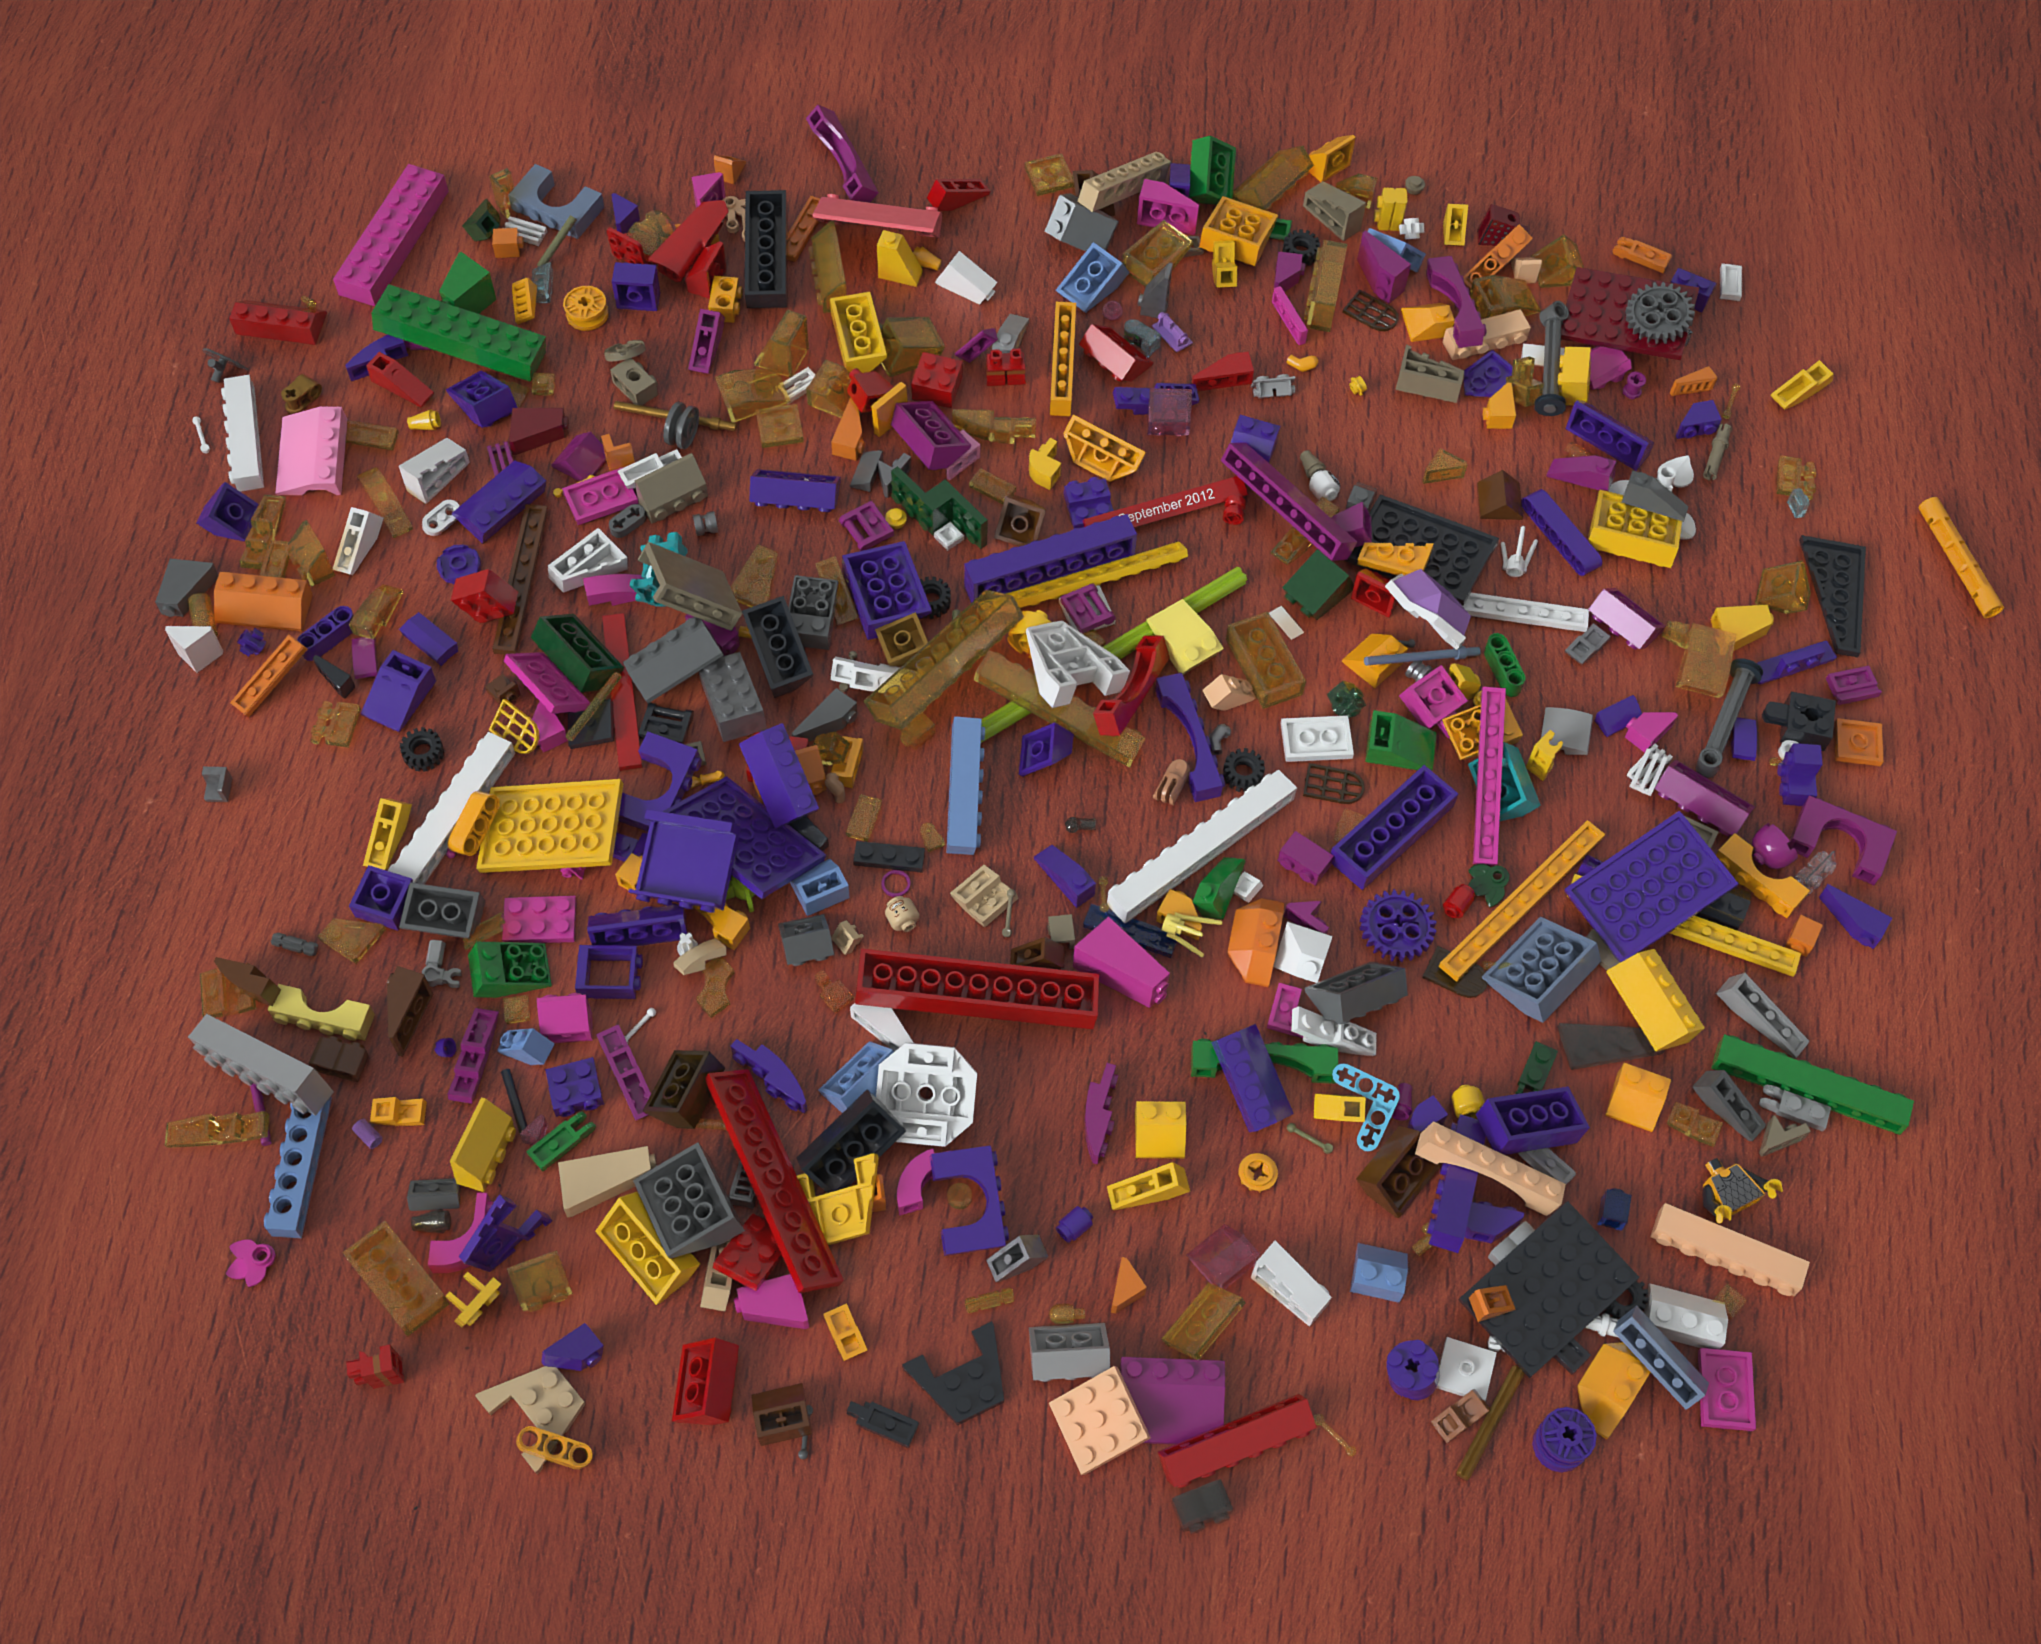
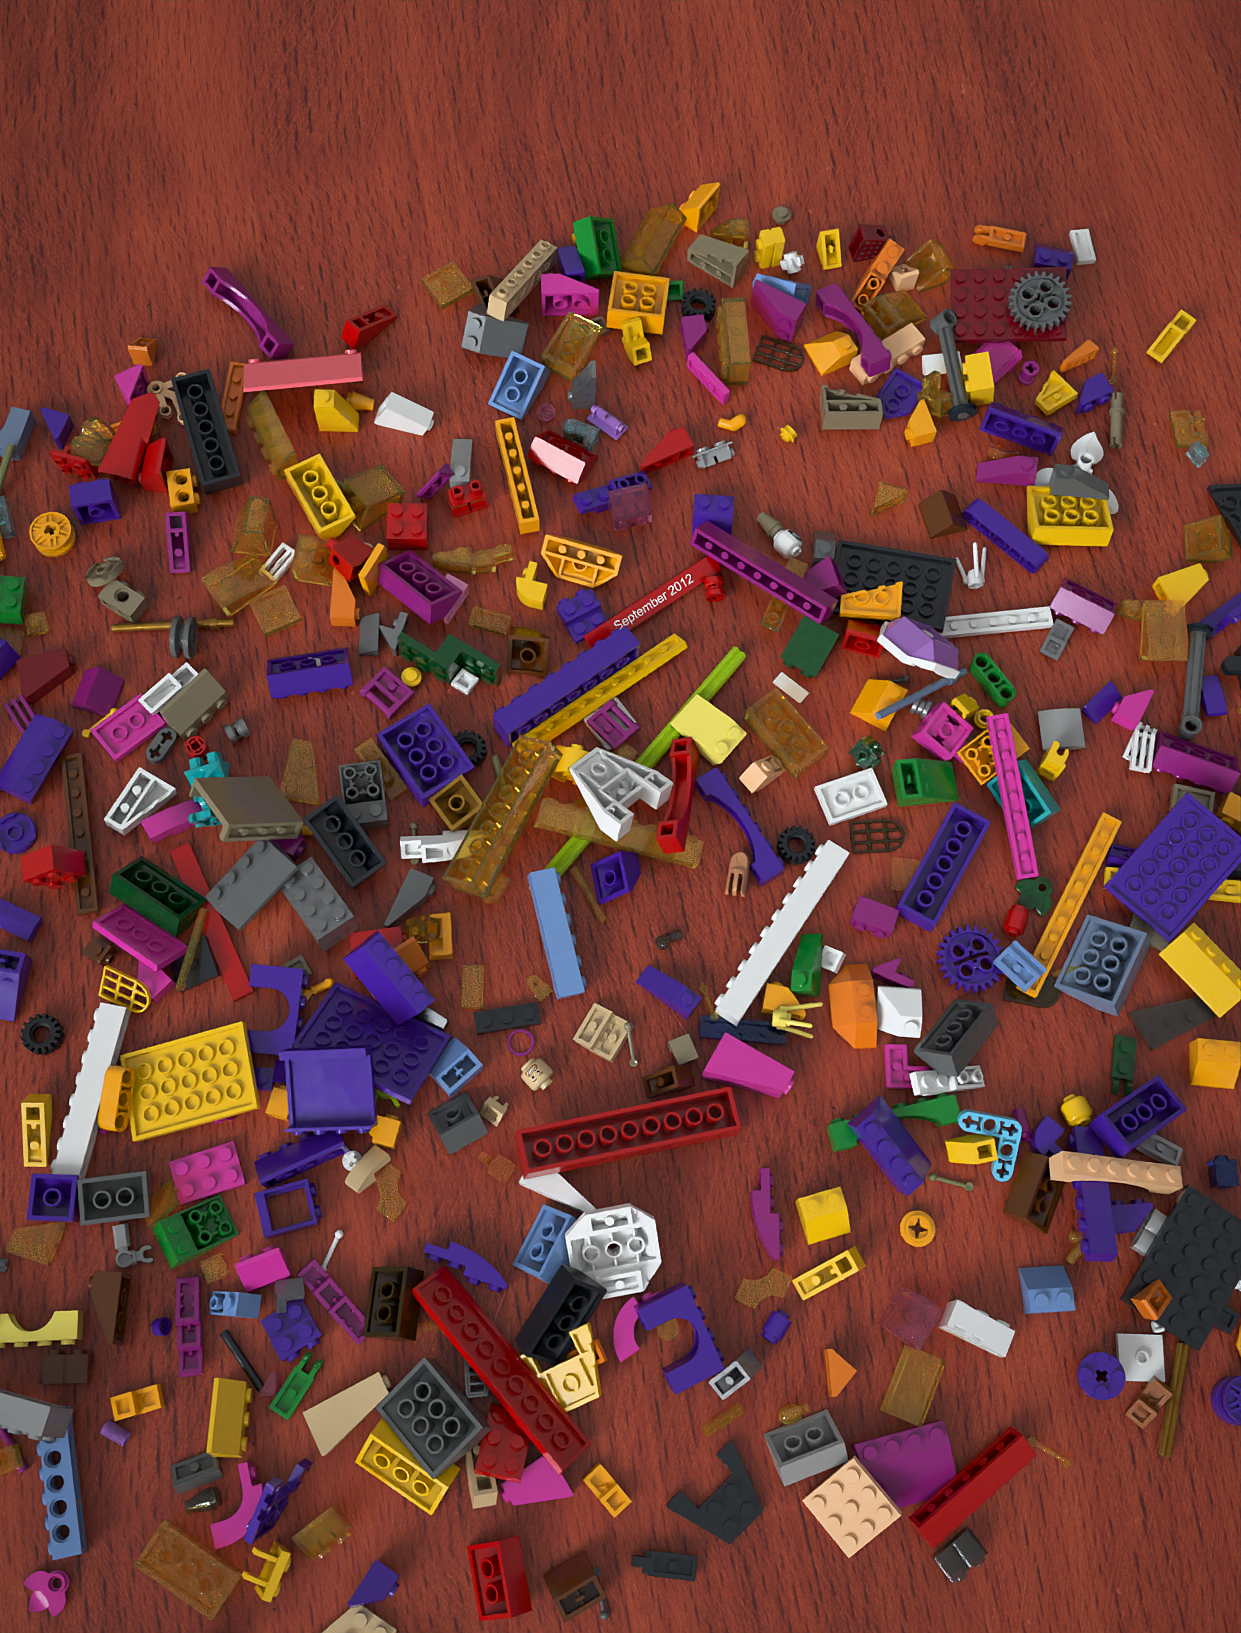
camera: 20 degrees left, 10 degrees up
orange panel [601,434,635,471] -> none
black plate [638,702,694,744] -> none
medium nougat arm [825,773,845,803] -> none
flat silver arm [1209,724,1231,755] -> none
none -> red wheel [185,736,210,761]
none -> flat silver panel [275,1277,305,1314]
none -> clear yellow bar [570,866,607,924]
none -> clear yellow tile [734,1267,793,1309]
none -> medium blue plate [993,940,1047,992]
none -> yellow wing [1035,370,1078,416]

